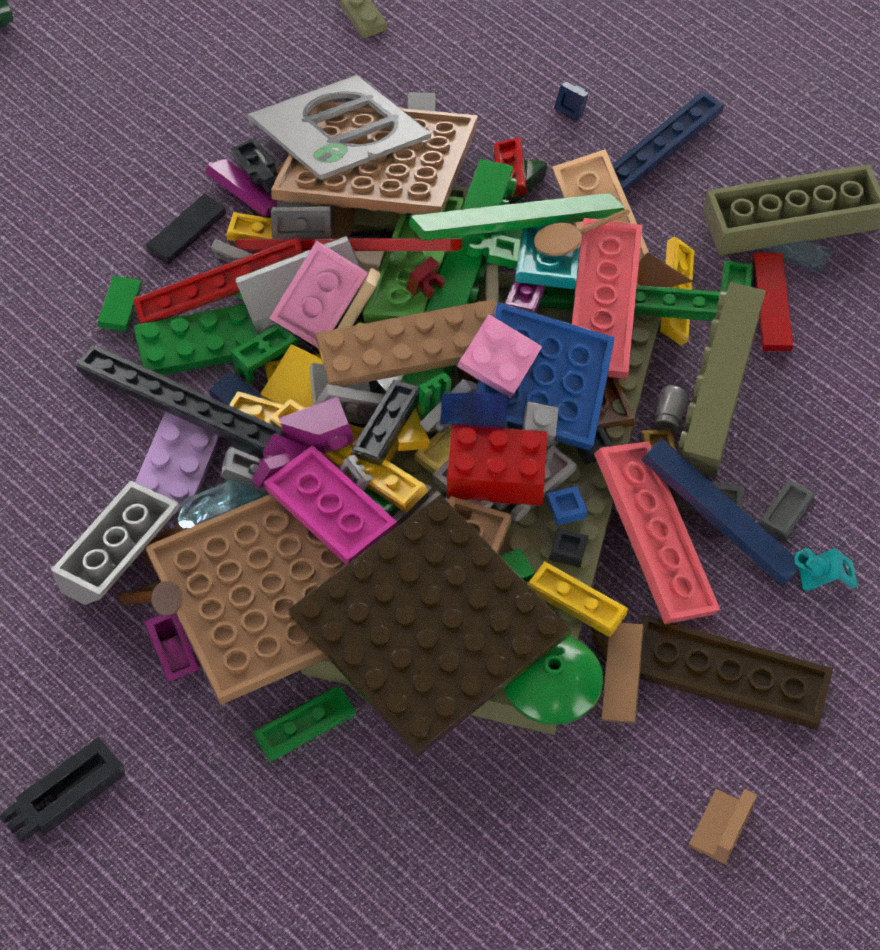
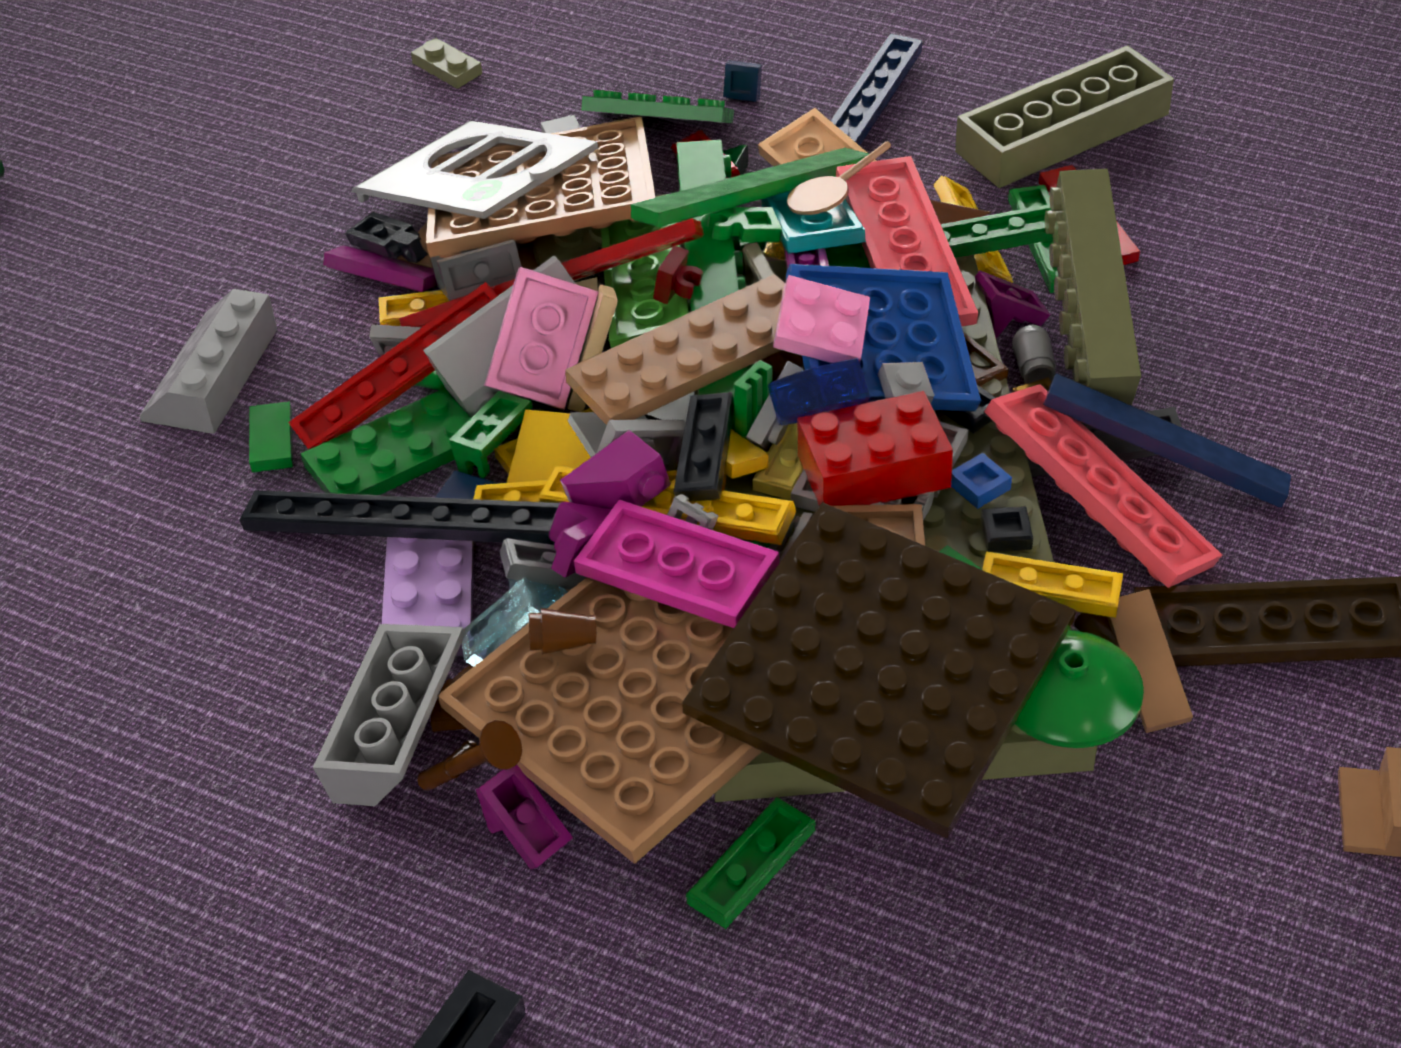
camera: 15 degrees left, 10 degrees down
black tile [146,194,226,265] -> none
dark grey tile [758,479,816,542] -> none
clear light blue tile [768,240,833,275] -> none
teal bracket [795,548,858,592] -> none
none -> light grey slope [139,289,277,434]
none -> reddish brown cone [529,608,597,655]
none -> green plate [581,90,734,123]
none -> magenta slope [975,270,1050,338]

